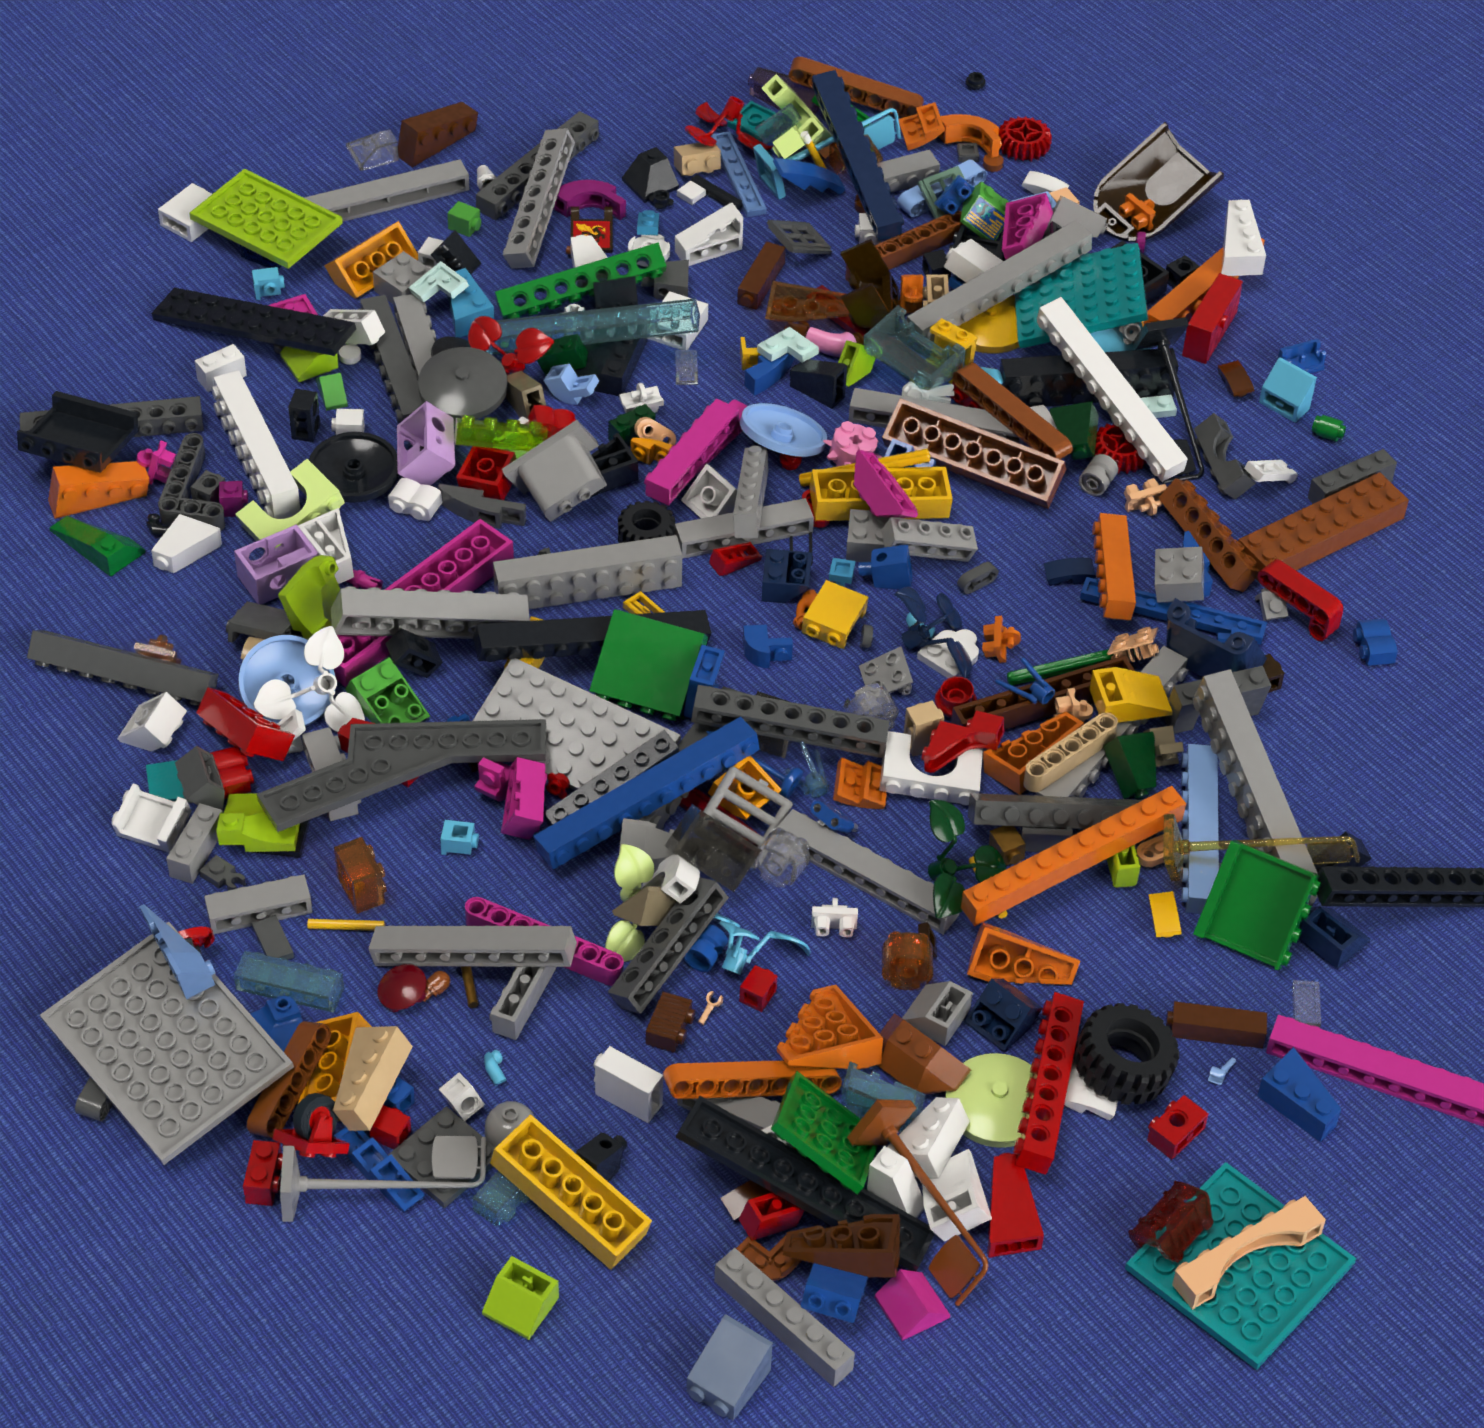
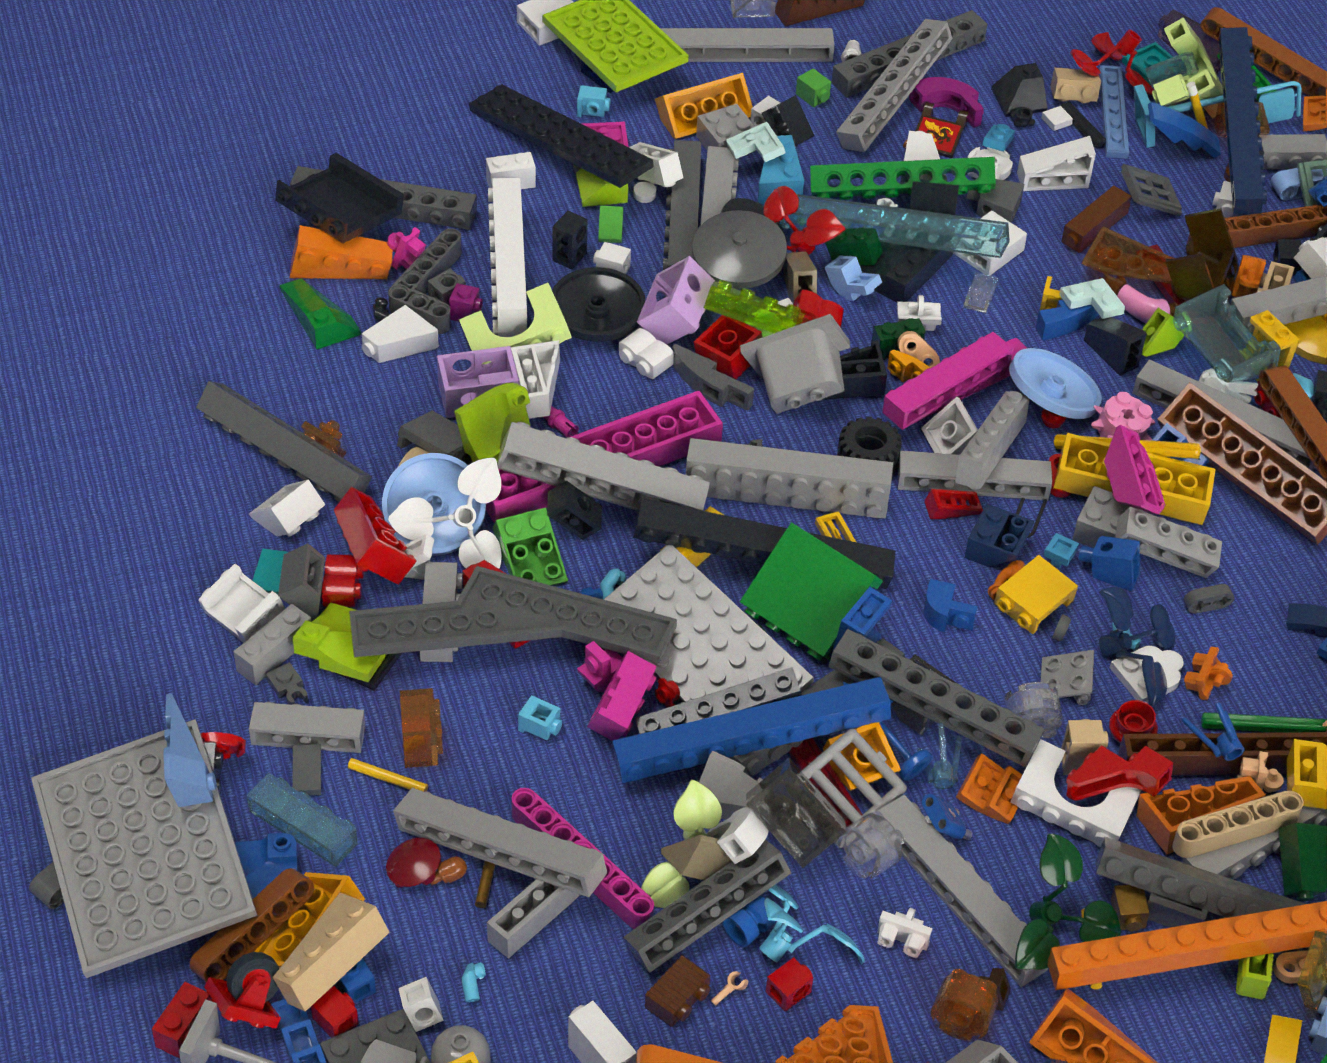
camera: 20 degrees right, 0 degrees up
none -> medium azure arm [600,569,626,600]

